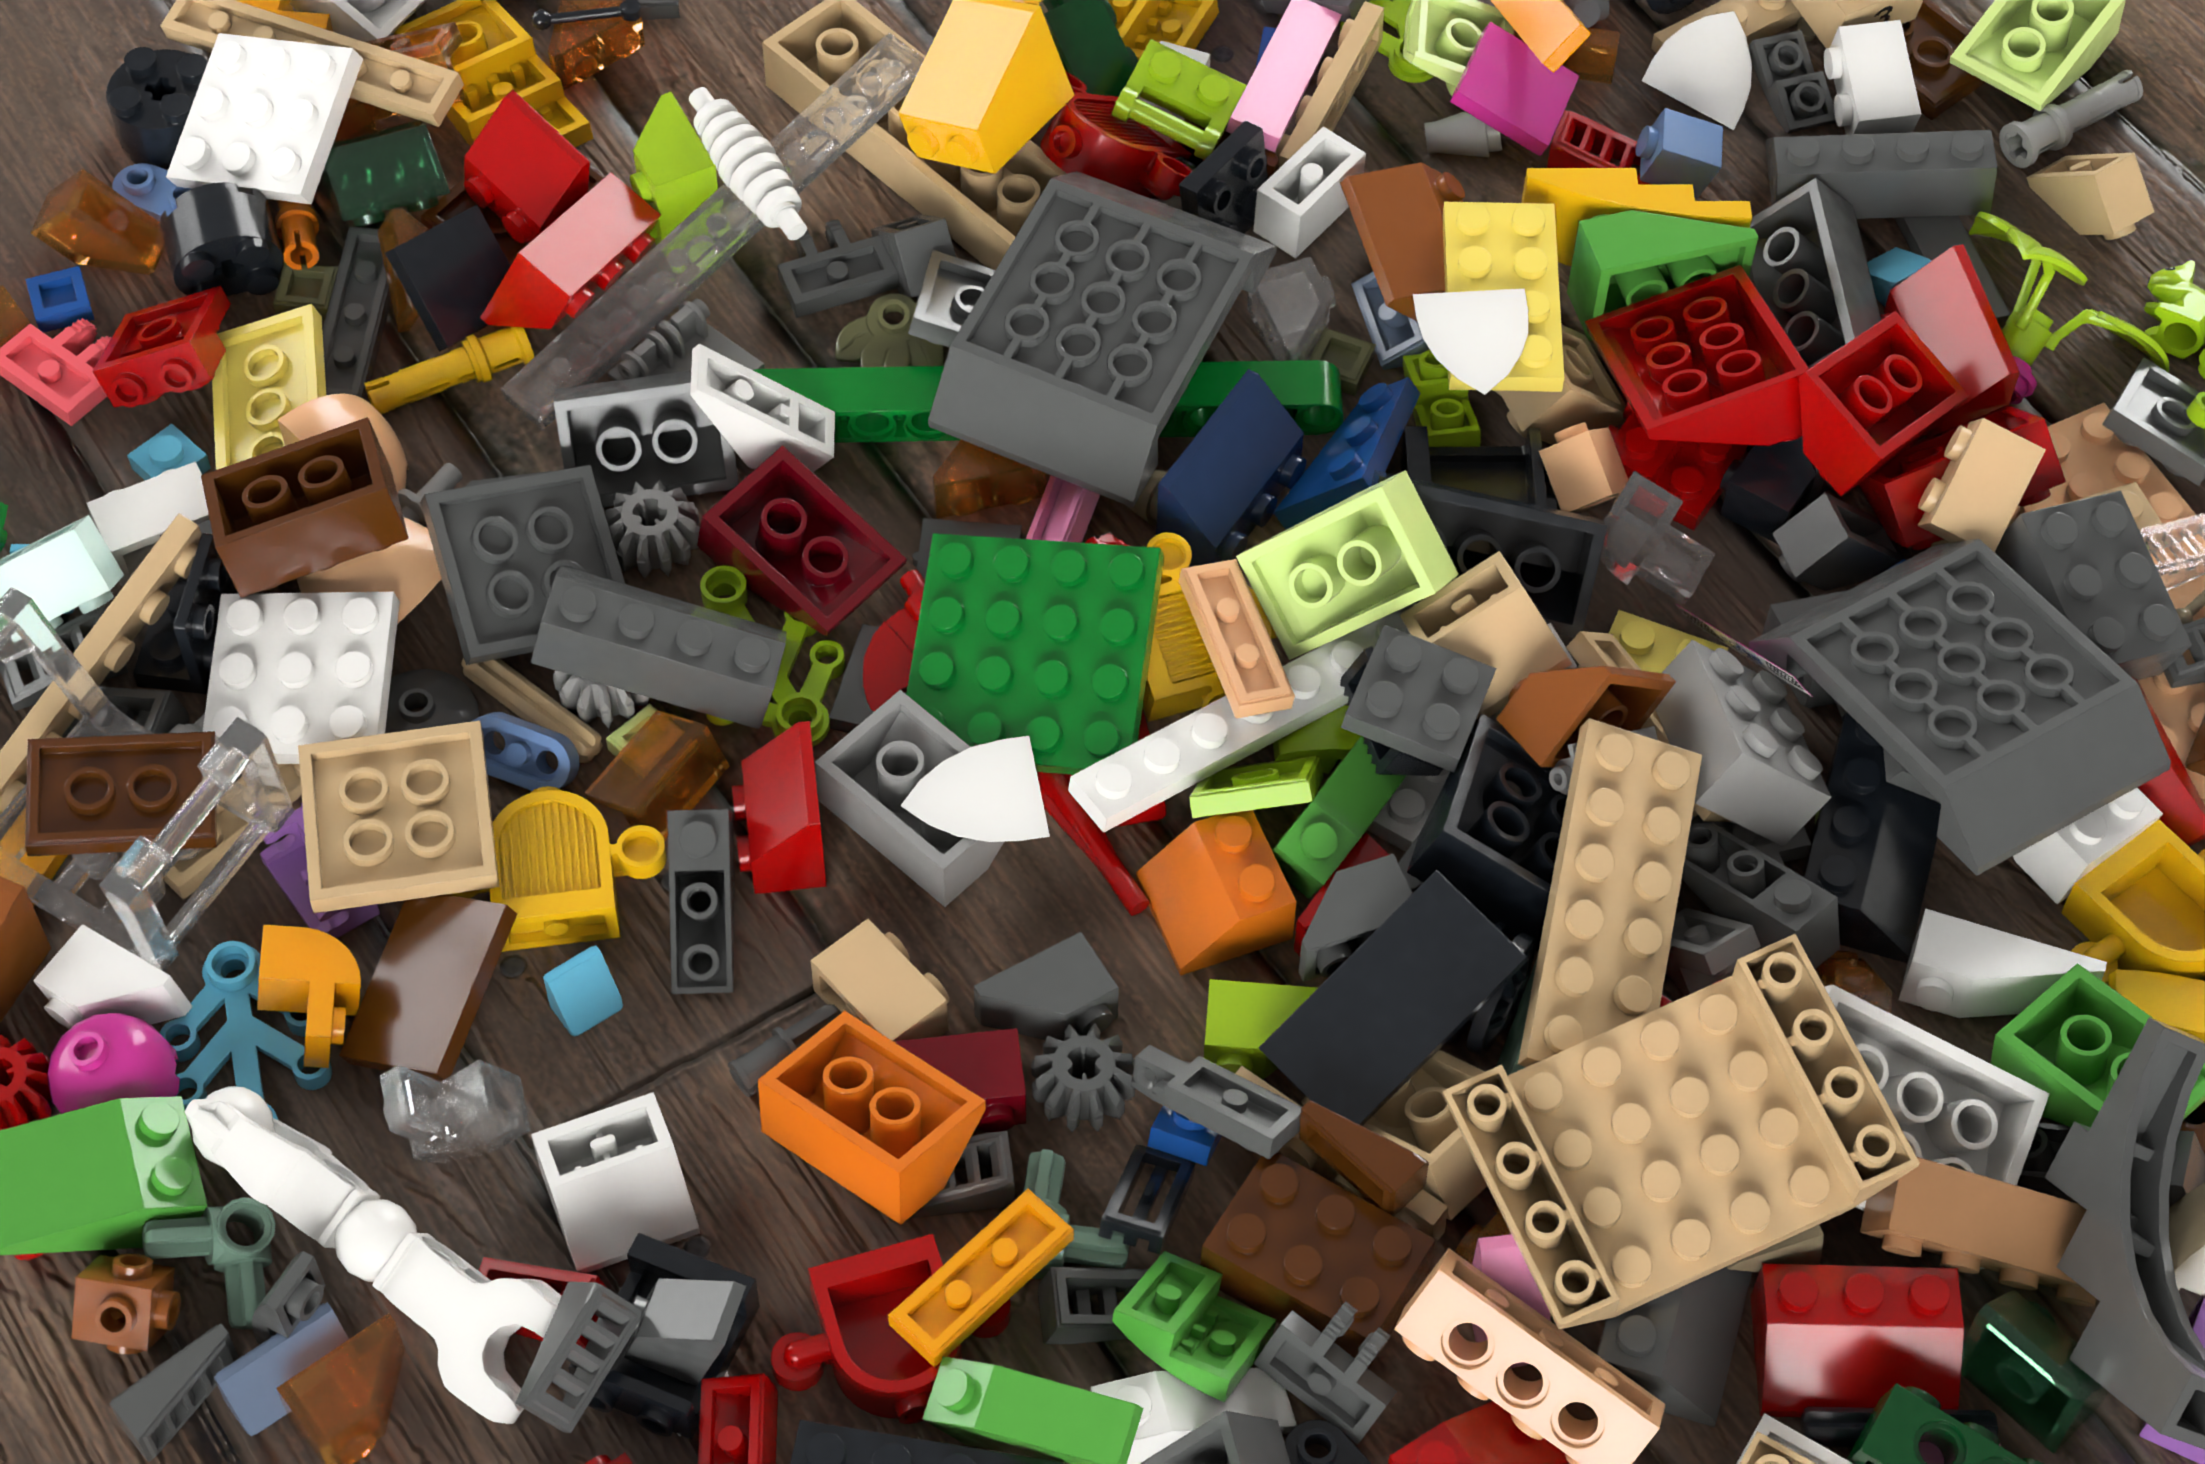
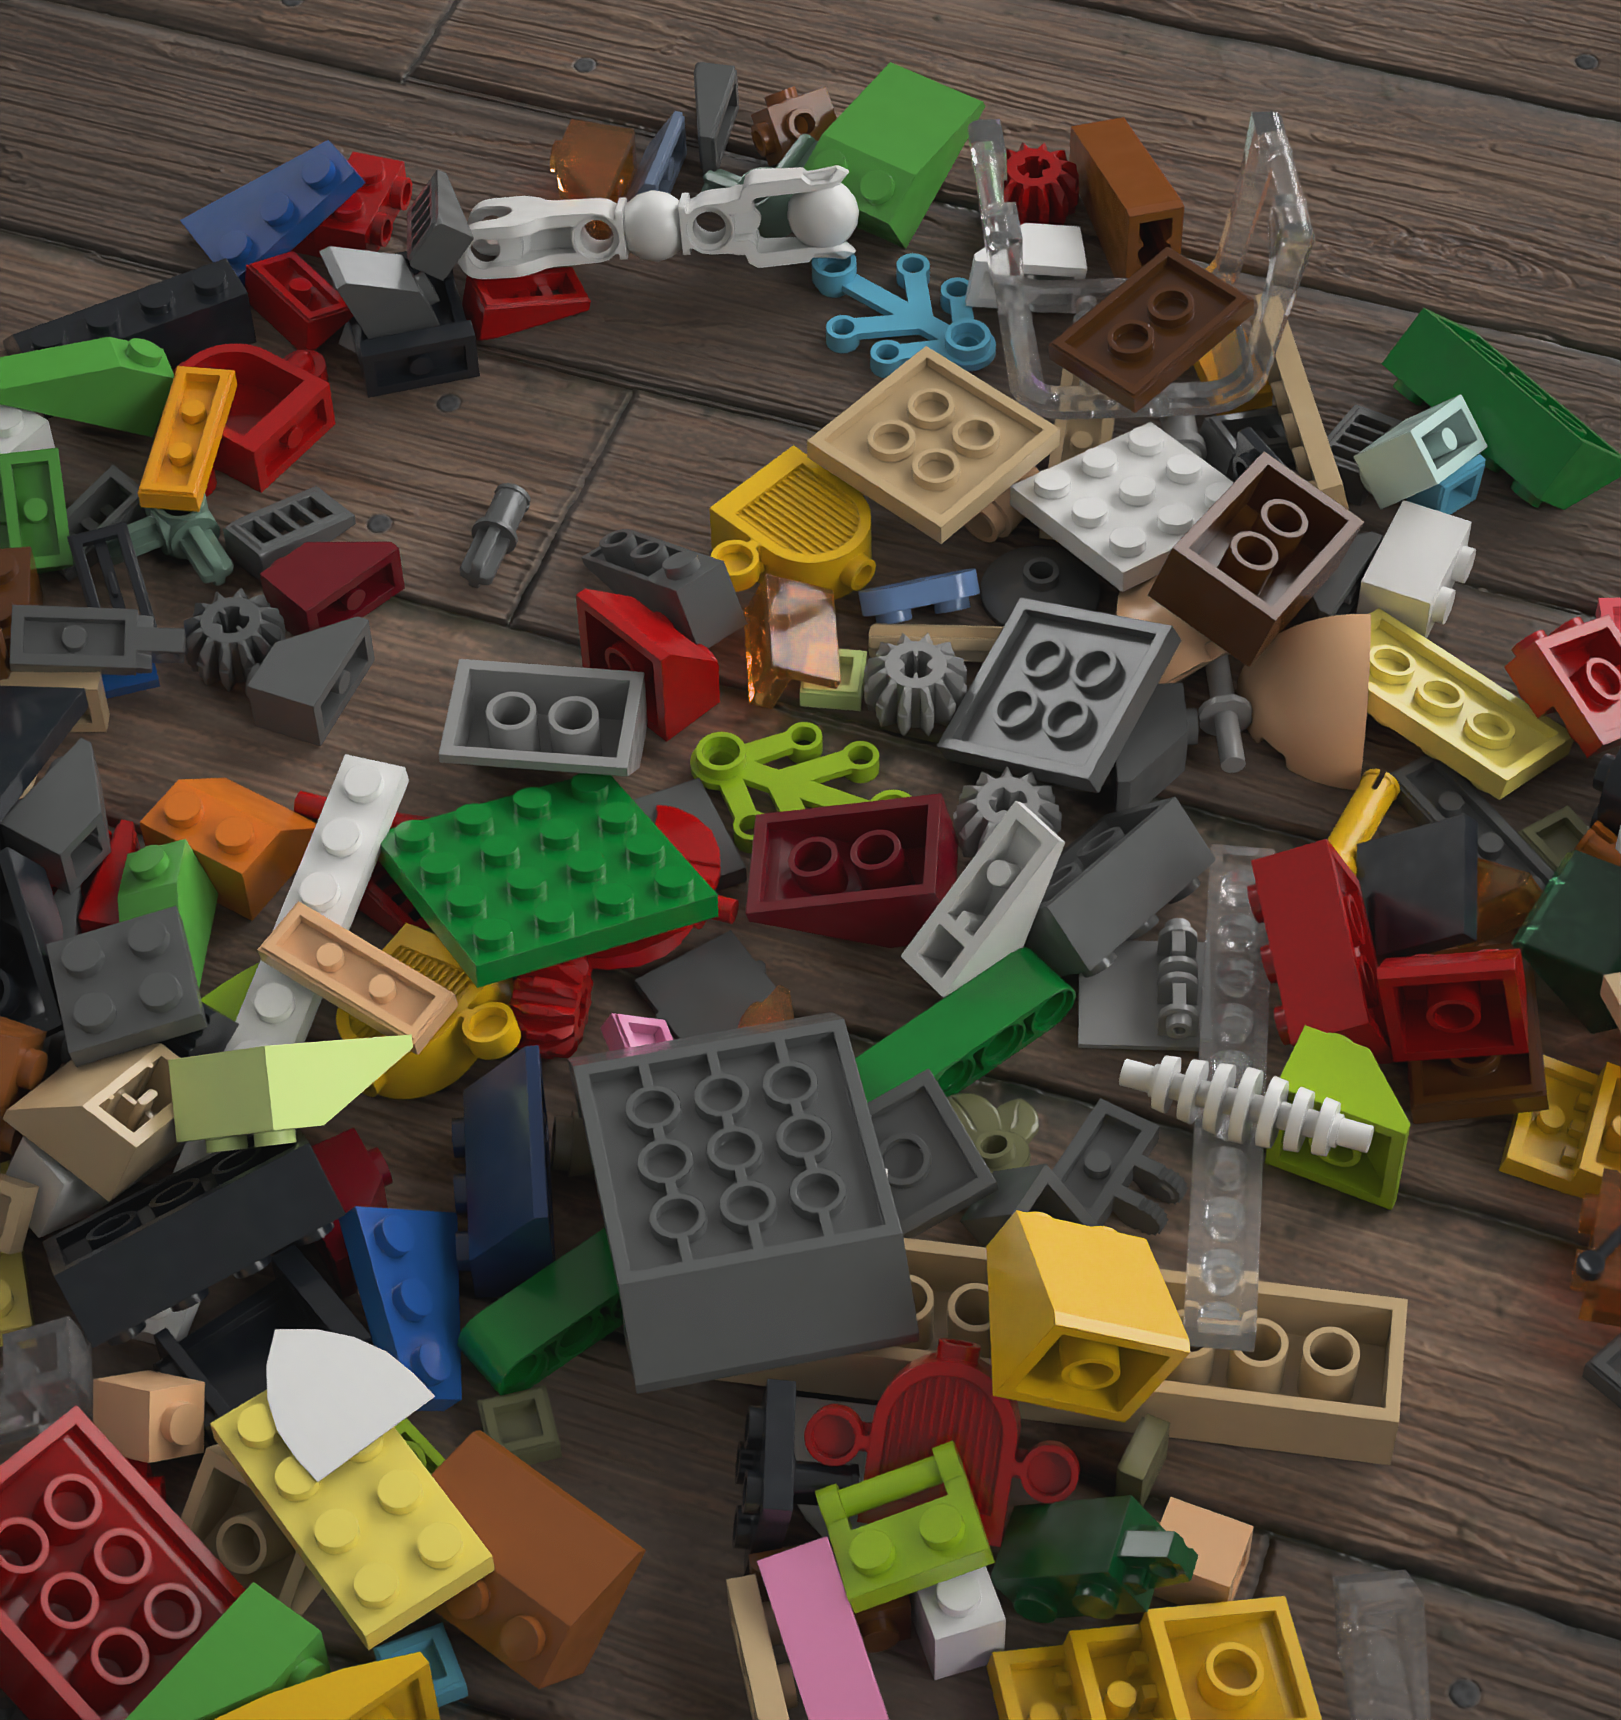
camera: 145 degrees right, 5 degrees down
dark pink cylinder [48,1013,180,1114] -> none
medium azure plate [127,424,211,480] -> none
dark grey slope [252,1251,326,1344] -> none
light orange brick [257,925,361,1068] -> none
tile [339,895,517,1083] -> none
clear brick [380,1059,531,1163] -> none
dark grey slope [531,566,786,729] -> none
white slope [531,1092,700,1274] -> none
medium azure slope [543,945,623,1036] -> none
orange slope [758,1011,986,1225] -> none
tan brick [811,919,949,1041] -> none
white sticker [900,736,1050,842] -> none
lime tile [1189,755,1324,818] -> none
lime slope [1204,979,1318,1079] -> none
clear slope [1247,257,1336,361] -> none
white brick [1253,126,1366,258] -> none

